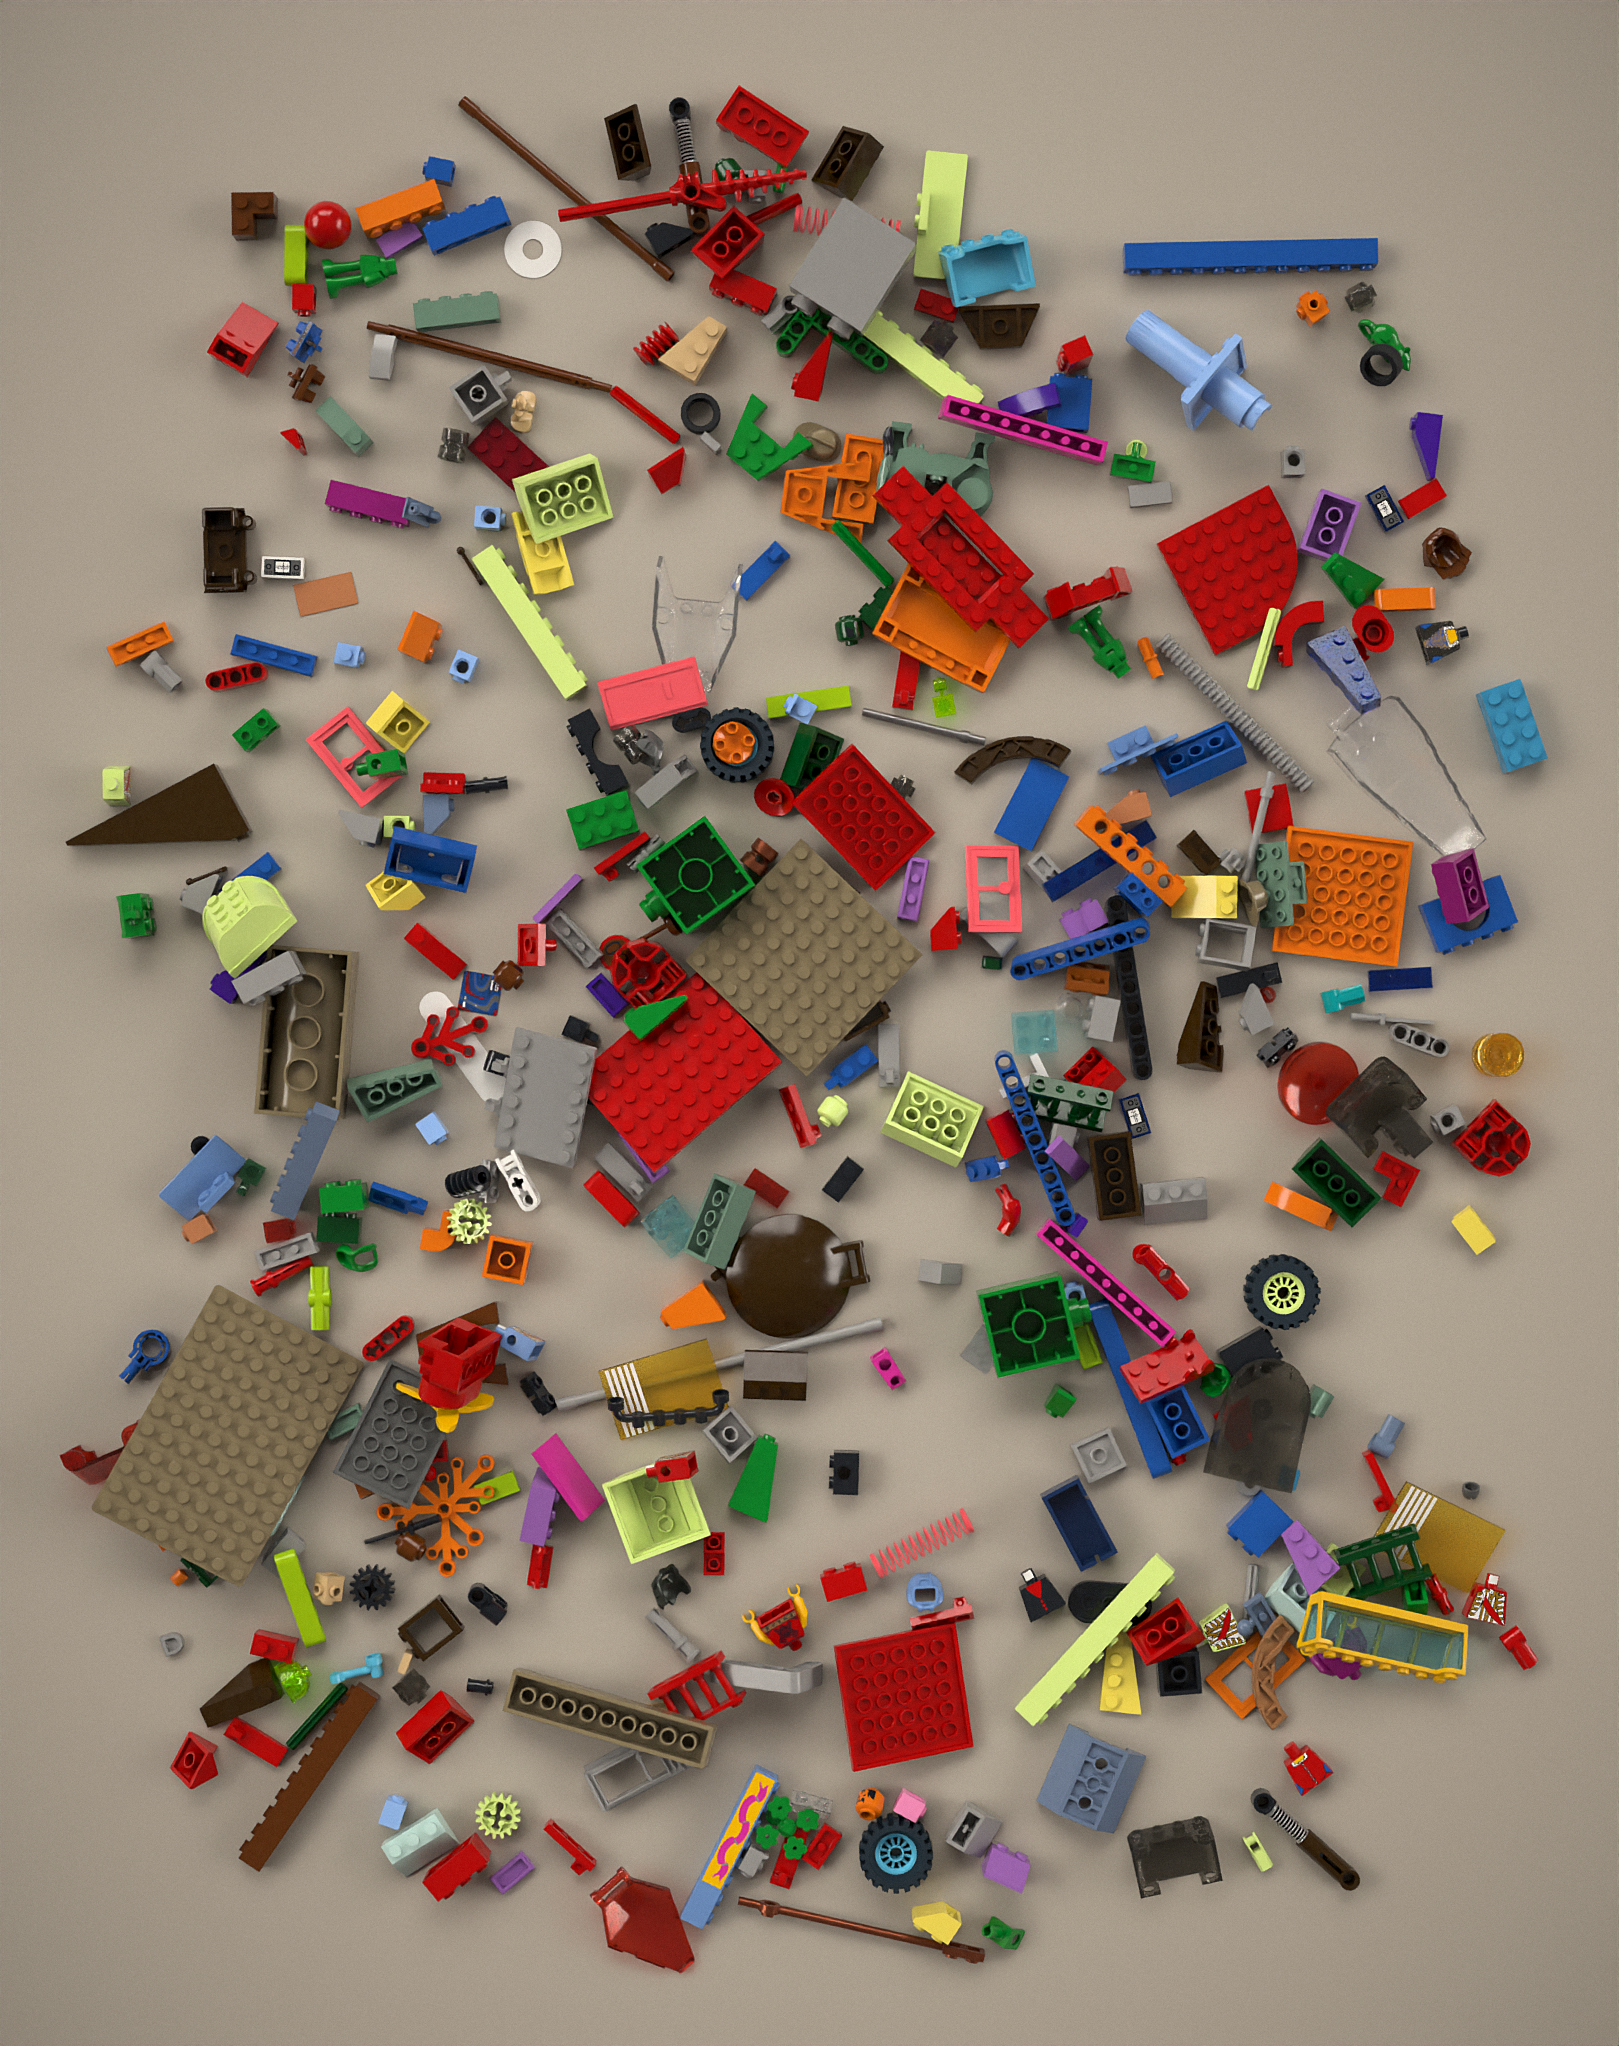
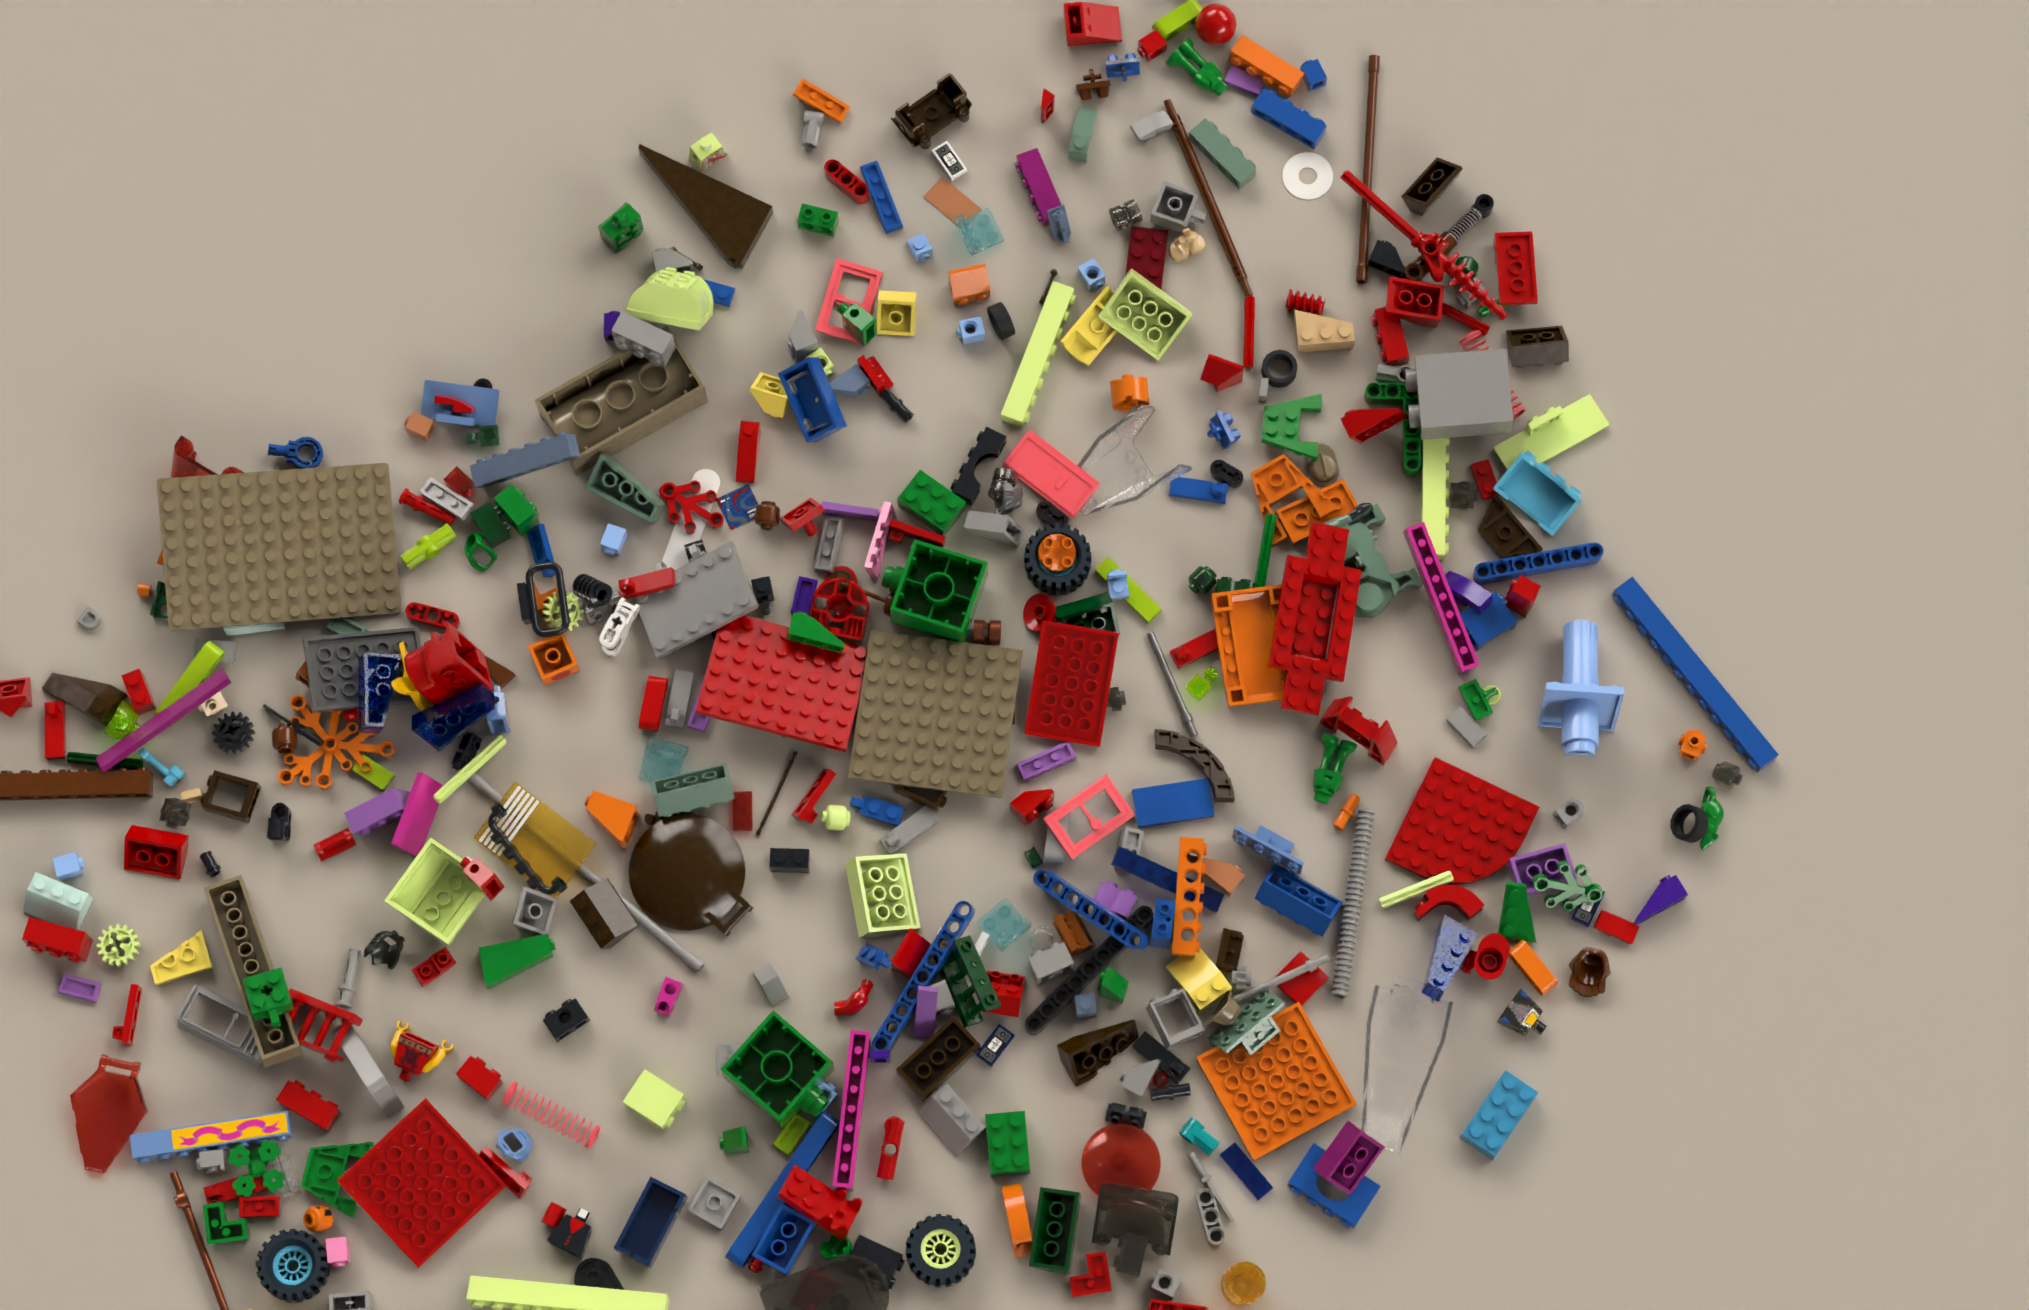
camera: 55 degrees right, 15 degrees down
none -> magenta tile [96,668,232,772]
none -> light yellow wing [150,930,213,986]
none -> green brick [203,1202,250,1245]
none -> green hinge [243,967,293,1028]
none -> red brick [276,1080,341,1133]
none -> green wing [301,1142,374,1218]
none -> clear blue wedge [358,652,402,734]
none -> clear blue wedge [412,683,495,751]
none -> red slope [434,395,475,413]
none -> yellowish green axle [434,735,506,804]
none -> black bar [517,562,570,637]
none -> red piece [541,1202,567,1229]
none -> red hinge [619,567,675,599]
none -> yellowish green brick [623,1069,686,1130]
none -> dark brown piece [756,751,798,835]
none -> bright pink wing [864,502,895,580]
none -> clear light blue bracket [955,208,1004,255]
none -> green brick [985,1111,1030,1177]
none -> black tyre [987,302,1015,340]
none -> sand blue brick [1074,993,1097,1019]
none -> green slope [1098,967,1129,1004]
none -> orange brick [1110,374,1149,411]
none -> black pin [1150,1083,1191,1102]
none -> blue hips [1207,410,1241,449]
none -> black beam [1210,460,1243,488]
none -> blue beam [1473,542,1604,584]
none -> green plant [1532,861,1603,912]

